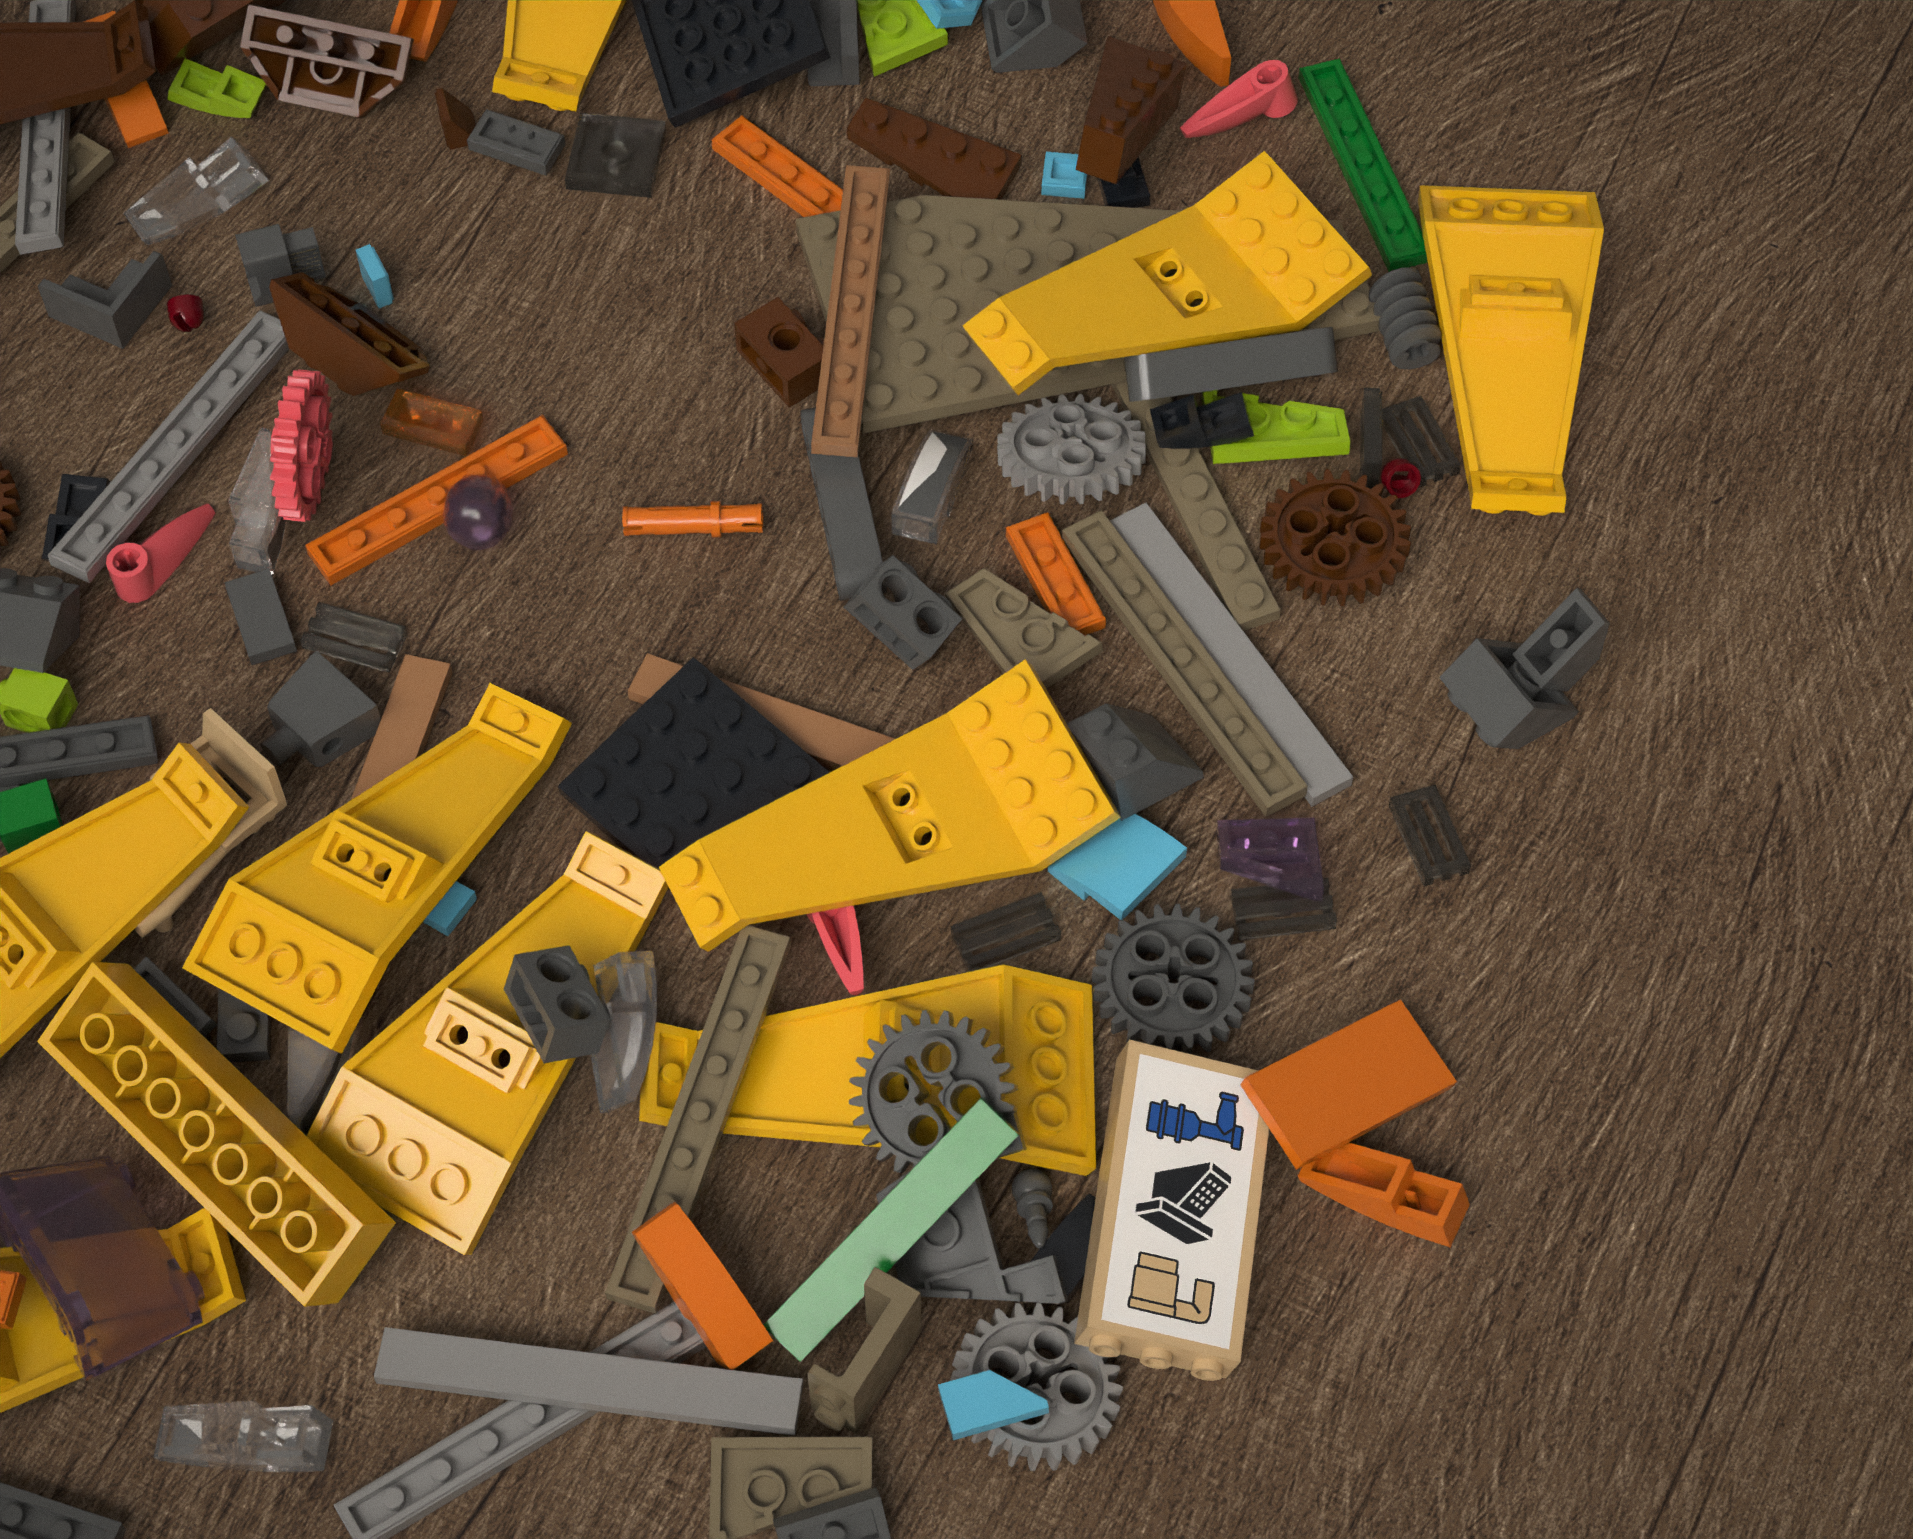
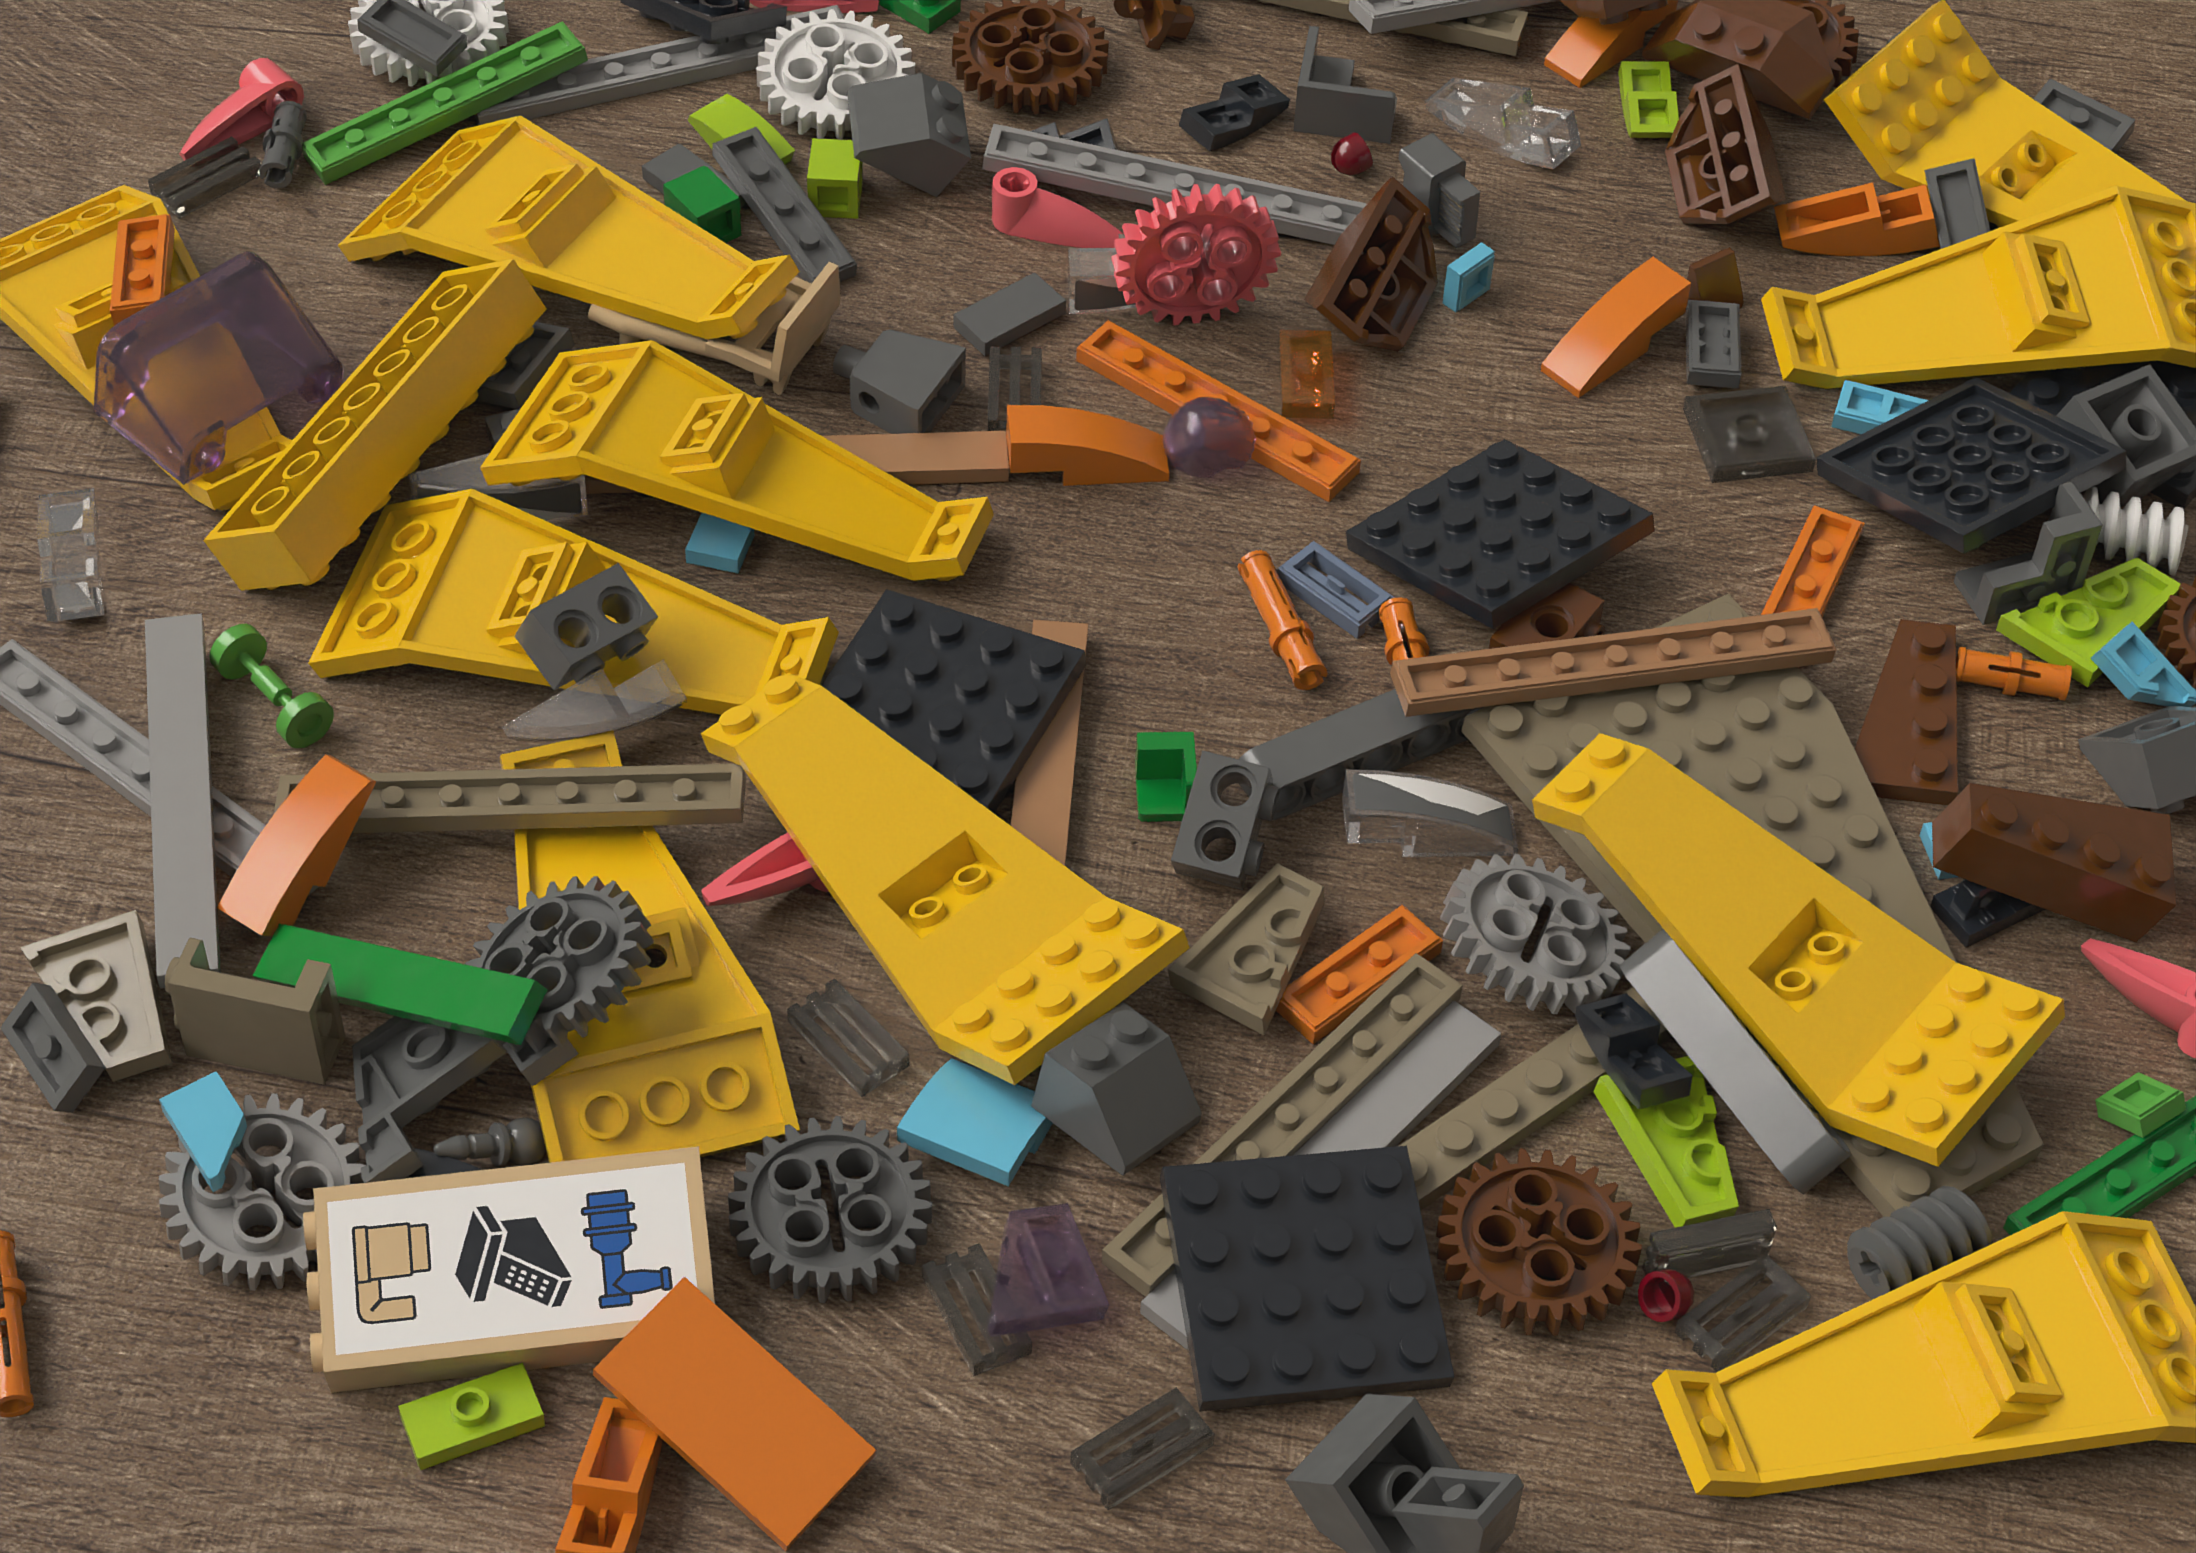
camera: 70 degrees right, 10 degrees down
none -> bright green wheel [209,624,334,748]
none -> lime plate [398,1362,545,1470]
none -> orange slope [1006,405,1169,486]
none -> green panel [1135,732,1197,822]
none -> black plate [1160,1145,1455,1412]
none -> black slope [1179,74,1290,152]
none -> sand blue tile [1277,541,1395,639]
none -> black plate [1345,439,1655,629]
none -> orange pin [1379,597,1430,665]
none -> orange slope [1541,256,1691,398]
none -> medium azure tile [1831,380,1929,434]
none -> orange pin [1956,647,2072,701]
none -> bright green tile [2095,1072,2186,1138]

